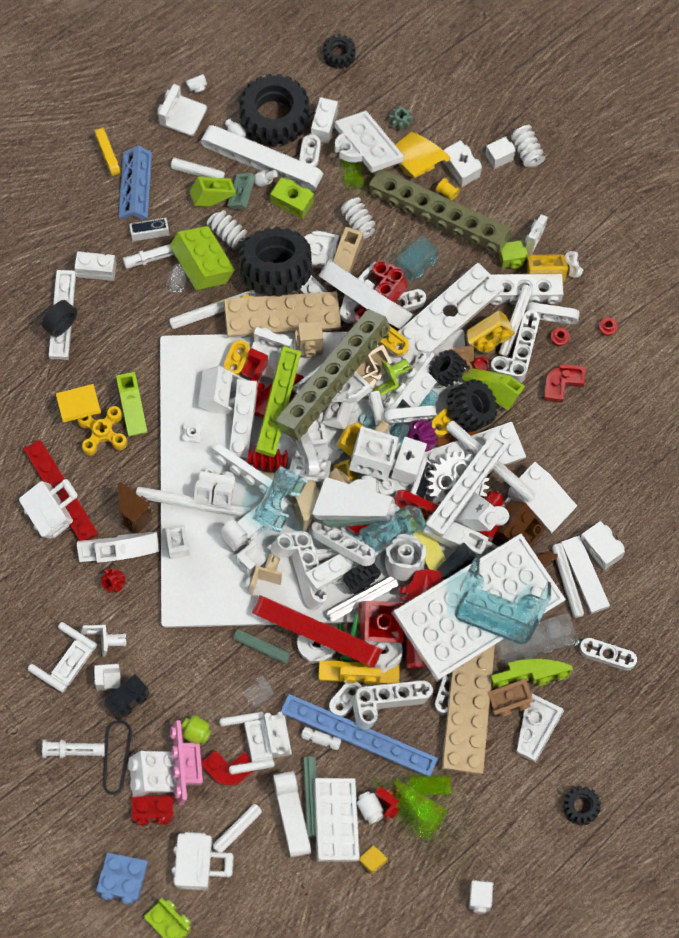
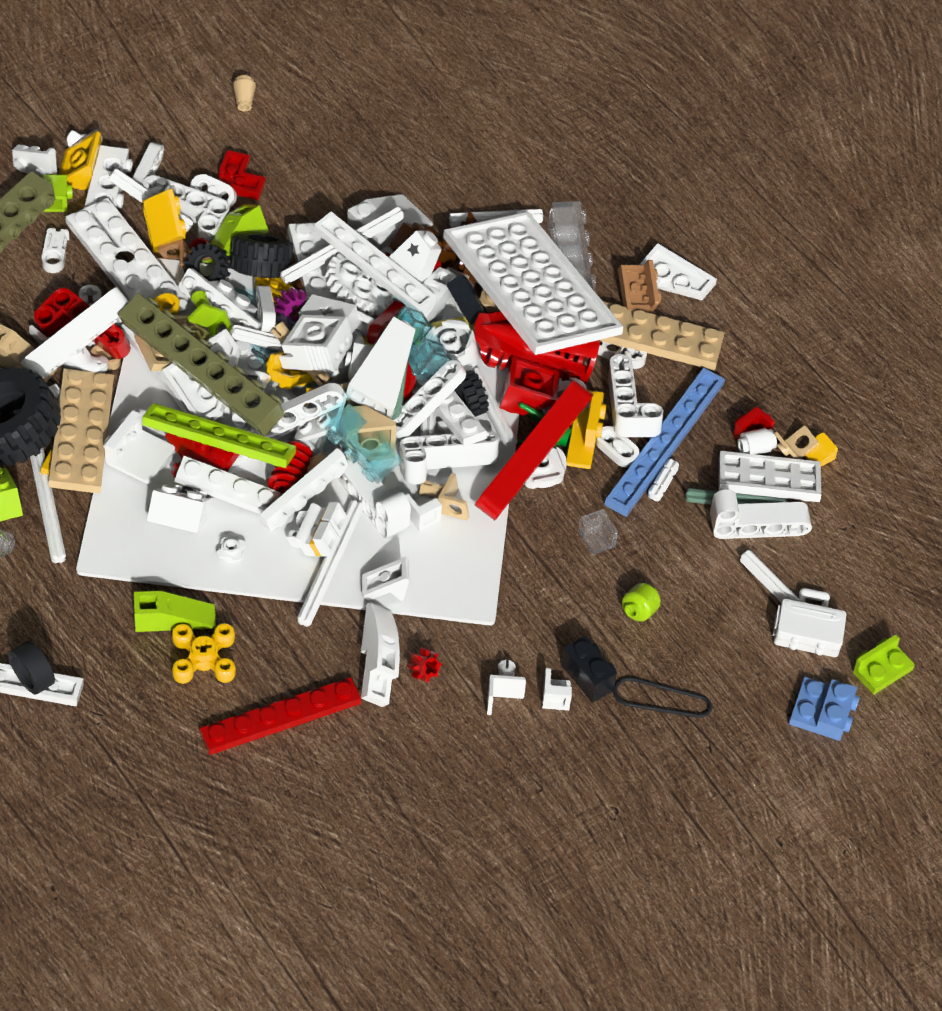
camera: 85 degrees left, 15 degrees down
white piece [19,479,78,539] -> none
white plate [28,622,97,693] -> none
white pin [42,740,105,758] -> none
yellow slope [56,384,101,422] -> none
reddish brown slope [118,482,152,534] -> none
white bracket [128,751,177,797] -> none
red bracket [131,796,174,826] -> none
bright pink bracket [170,720,203,805] -> none
red plate [201,750,256,786] -> none
white plate [219,711,274,774] -> none
yellow plate [224,340,250,376] -> none
sand green axle [233,630,290,663] -> none
red panel [241,348,268,381] -> none
white hinge [264,712,292,758] -> none
tan brick [295,321,323,358] -> none
clear neon green slope [391,778,448,840] -> none
clear light blue brick [396,235,439,282] -> none
clear neon green hinge [410,776,452,797] -> none
clear light blue windscreen [455,554,551,644] -> none
white brick [469,881,493,914] -> none
lime slope [491,659,573,688] -> none
red plate [551,328,570,346] -> none
white tile [561,535,610,614] -> none
black tyre [563,786,601,826] -> none
white beam [580,638,637,671] -> none
white brick [581,521,625,570] -> none
red plate [599,317,618,336] -> none
none -> white piece [42,228,69,273]
none -> white plate [190,174,237,207]
none -> tan cone [233,75,256,112]
none -> tan bracket [774,426,819,459]

